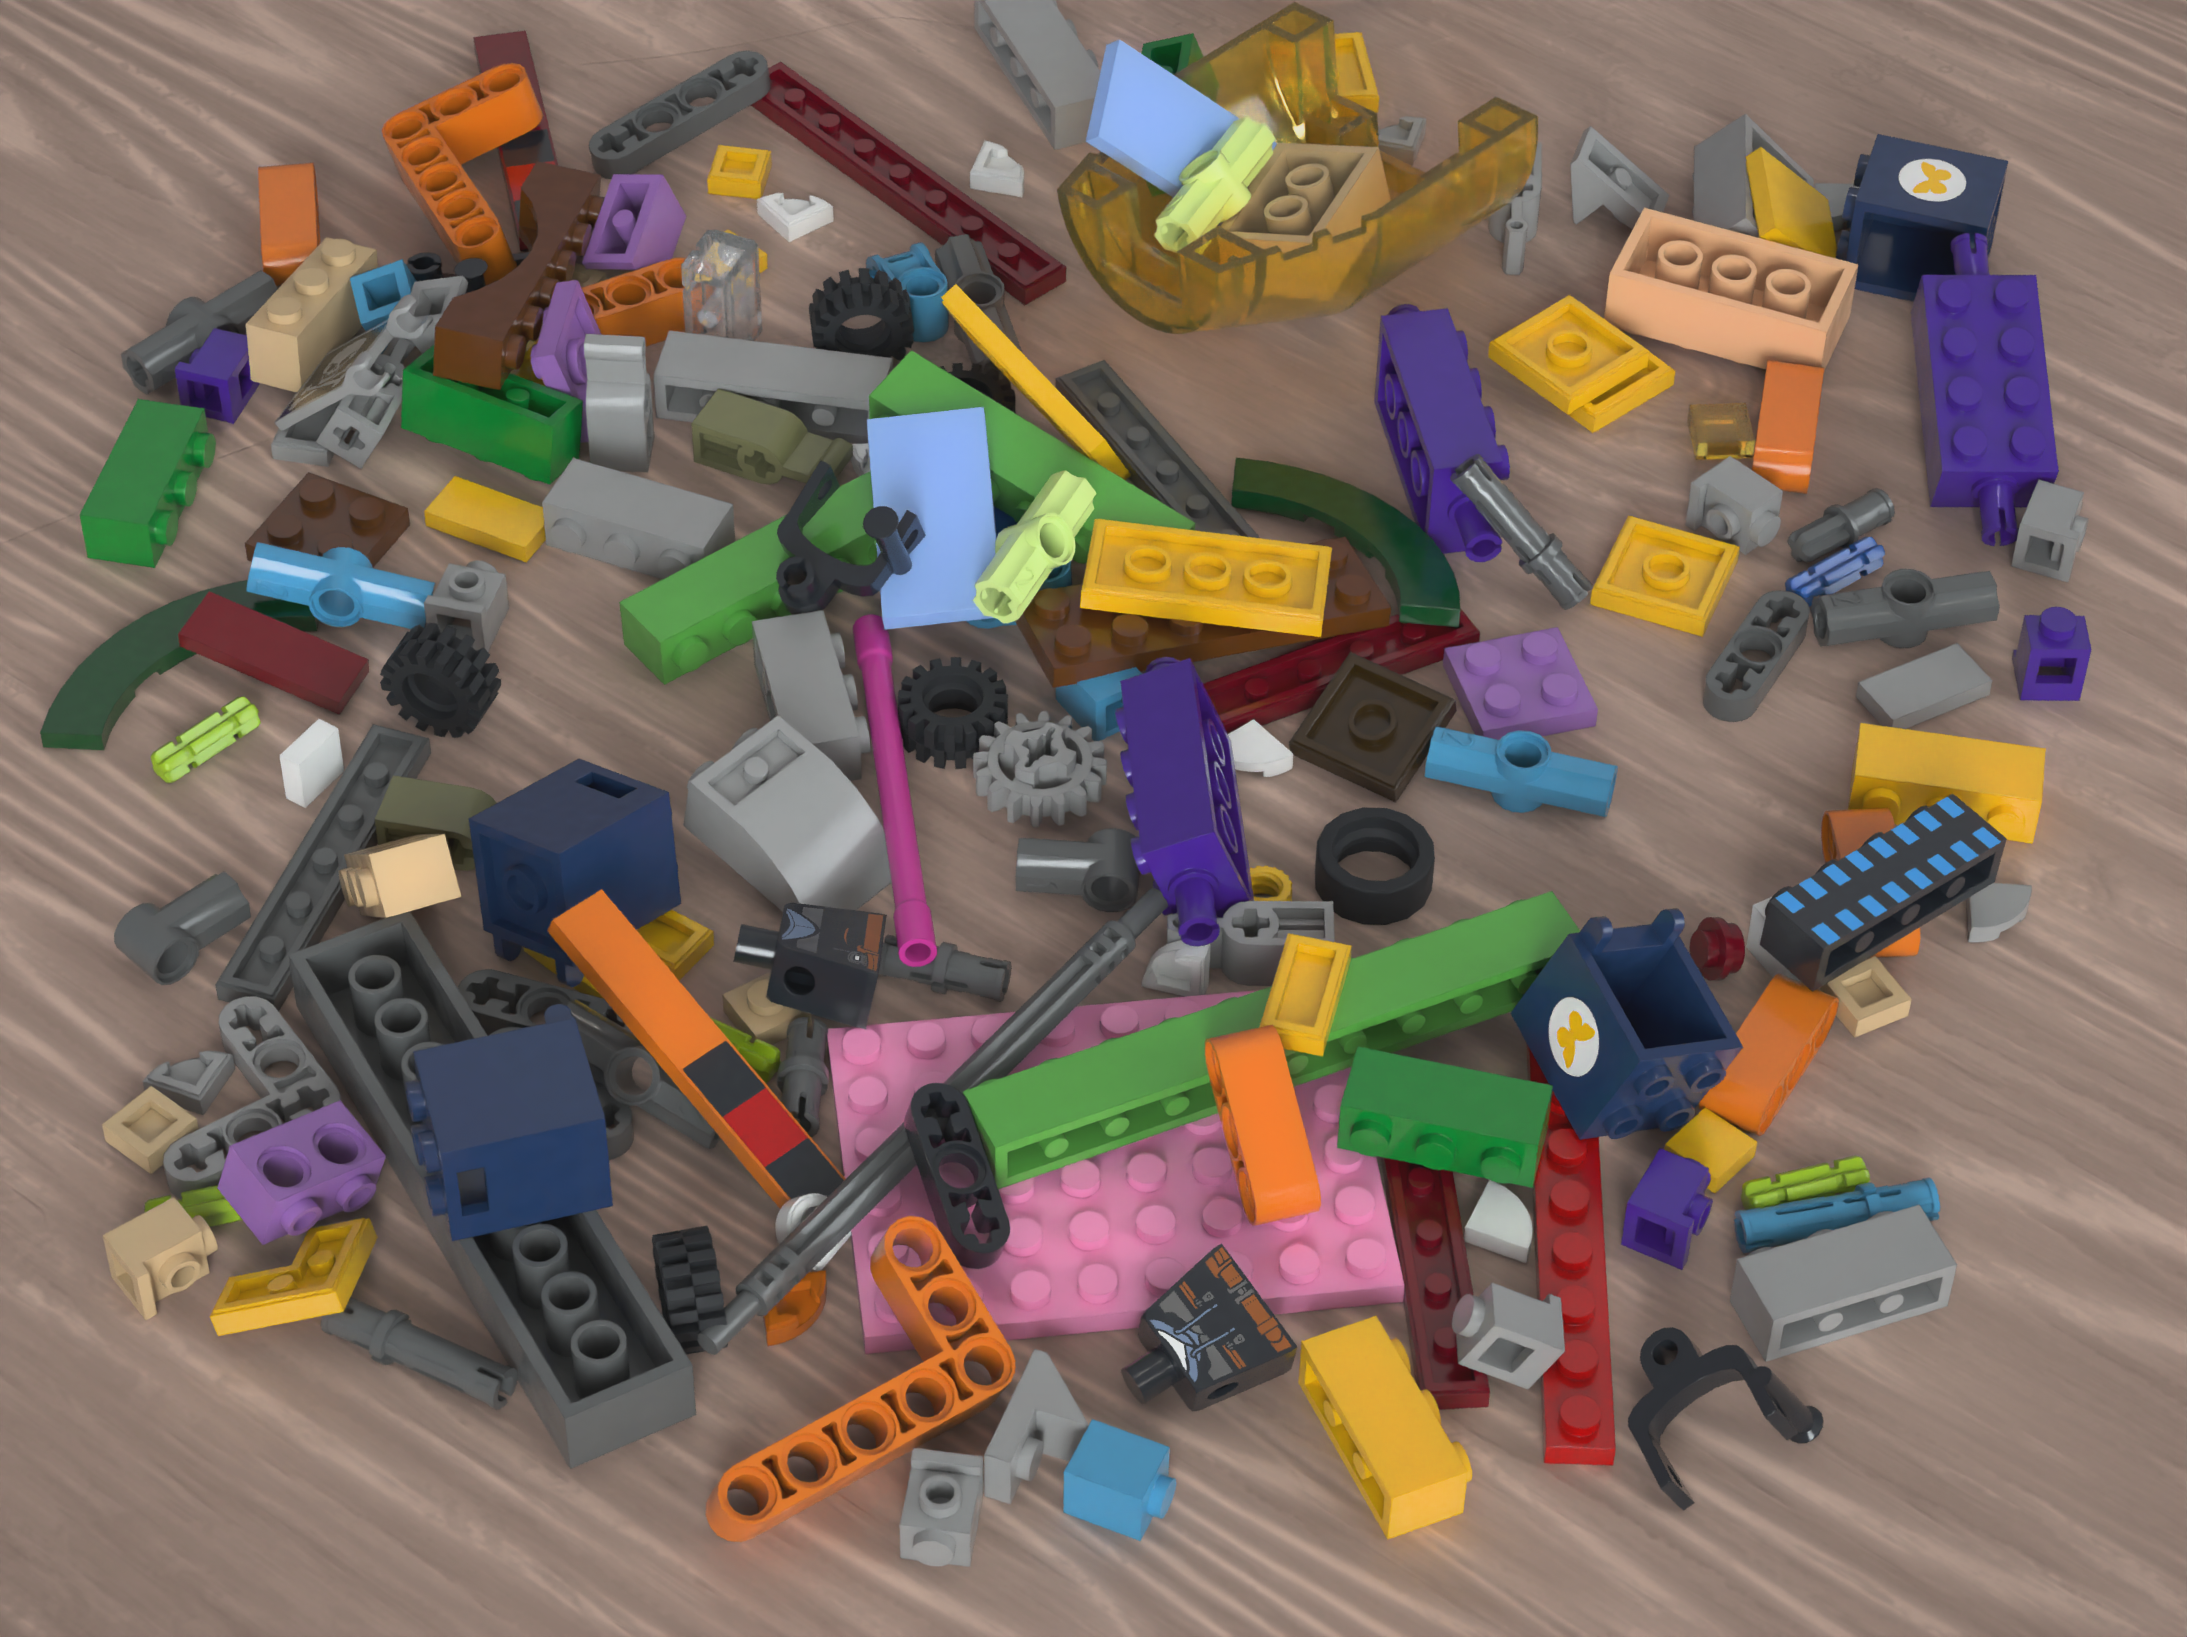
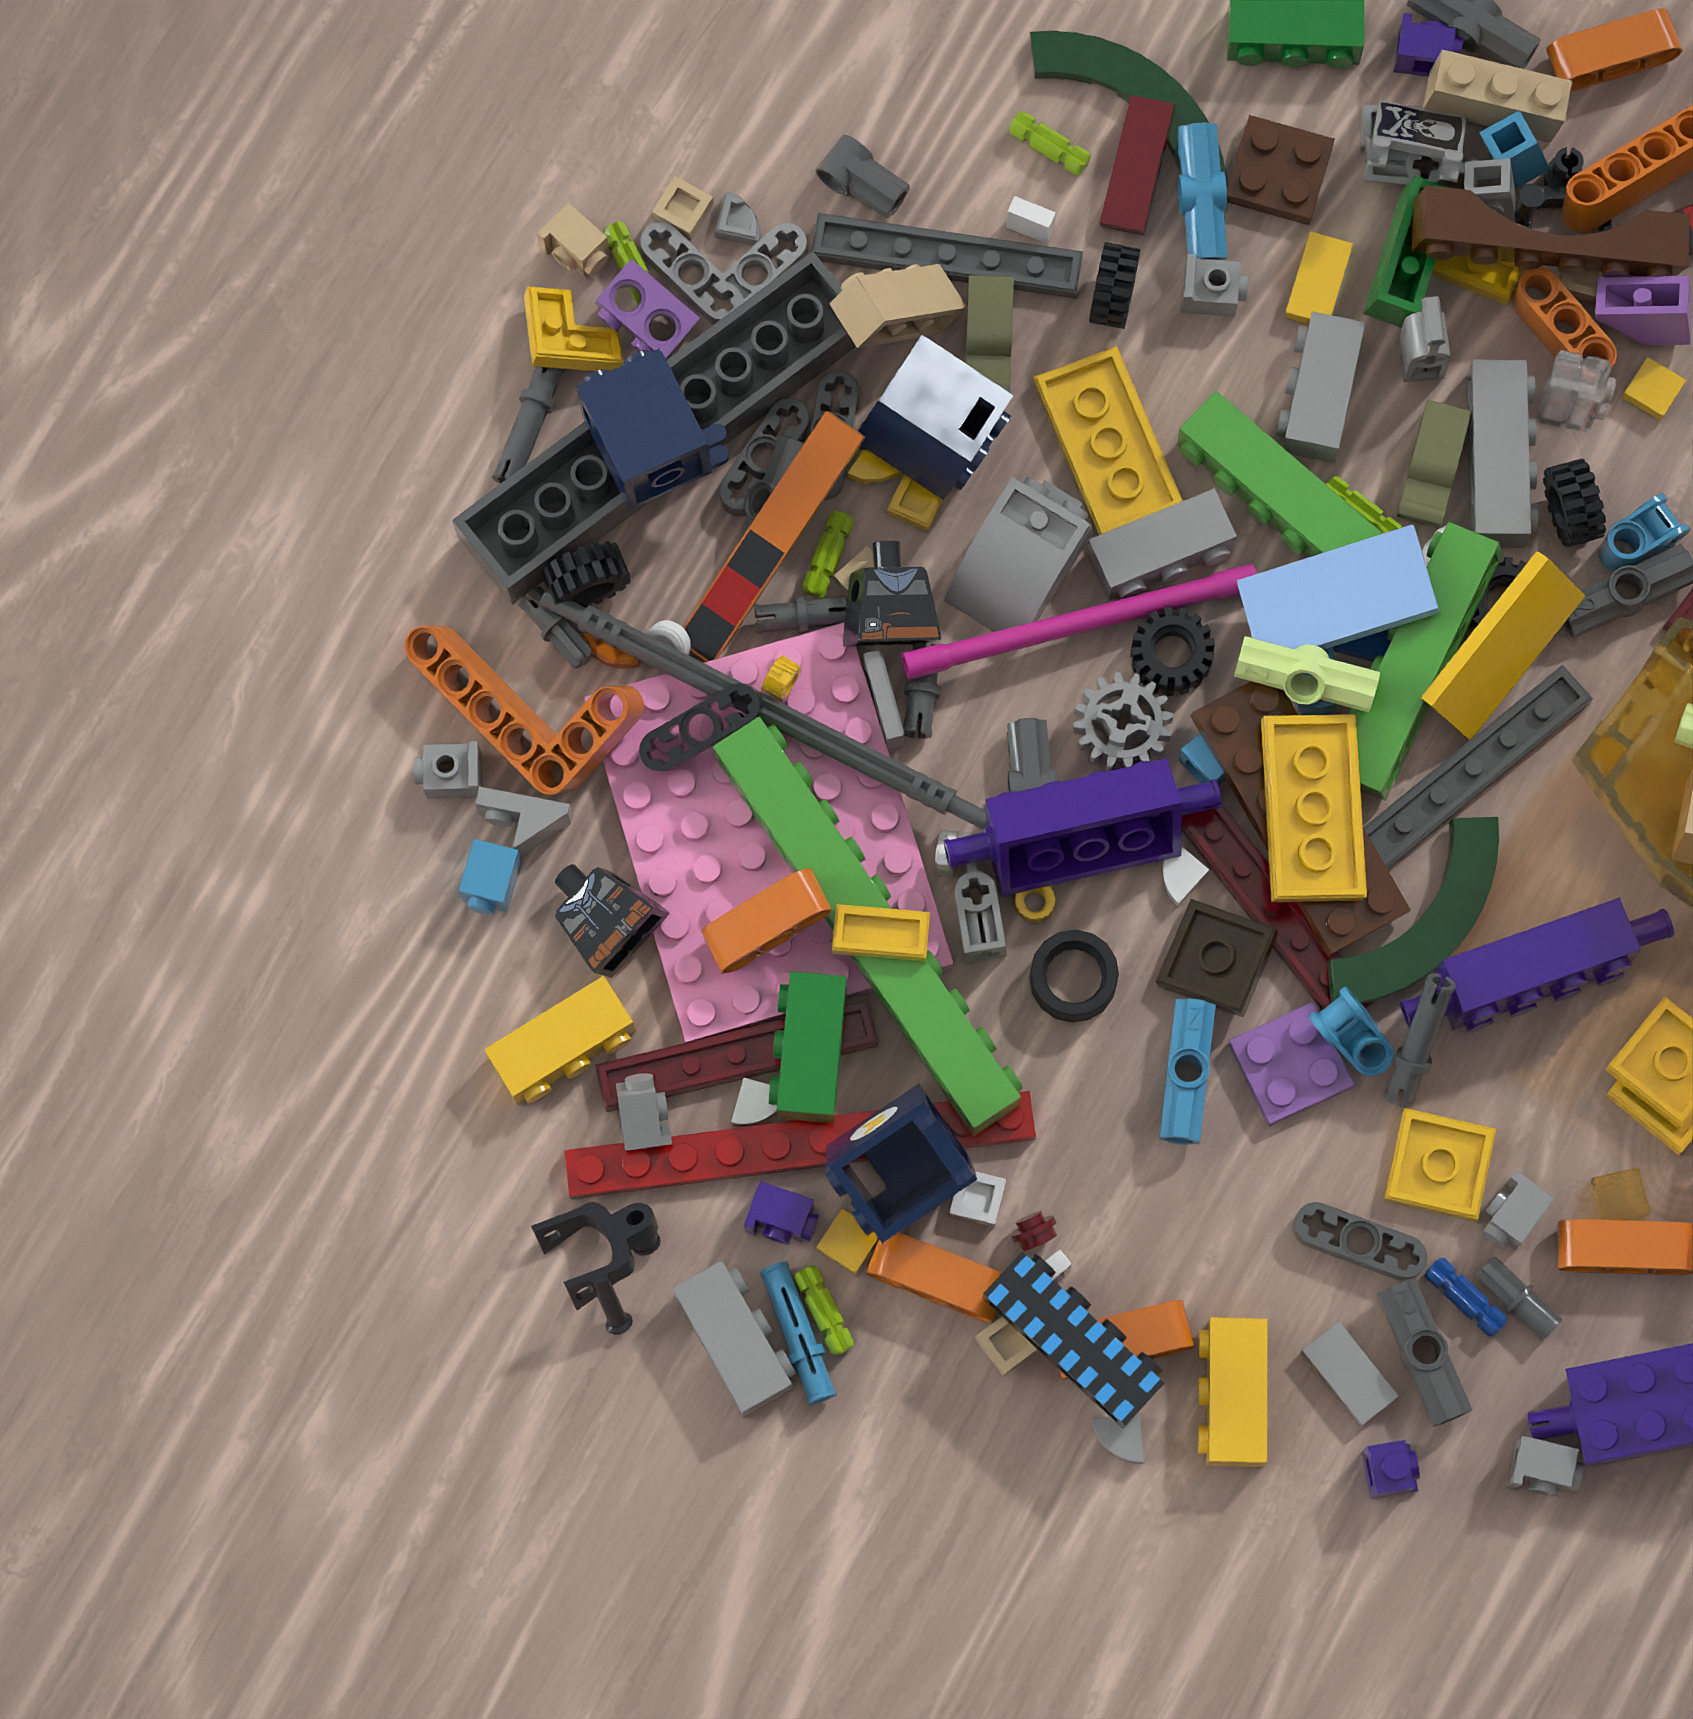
camera: 85 degrees right, 30 degrees up
medium lavender plate [531,280,601,443] -> none
black piece [776,460,926,615] -> none
none -> dark grey axle [518,586,594,668]
none -> yellow axle [761,655,802,701]
none -> light grey tile [863,650,904,751]
none -> yellow tile [1033,346,1183,536]
none -> dark azure piece [1308,986,1394,1076]

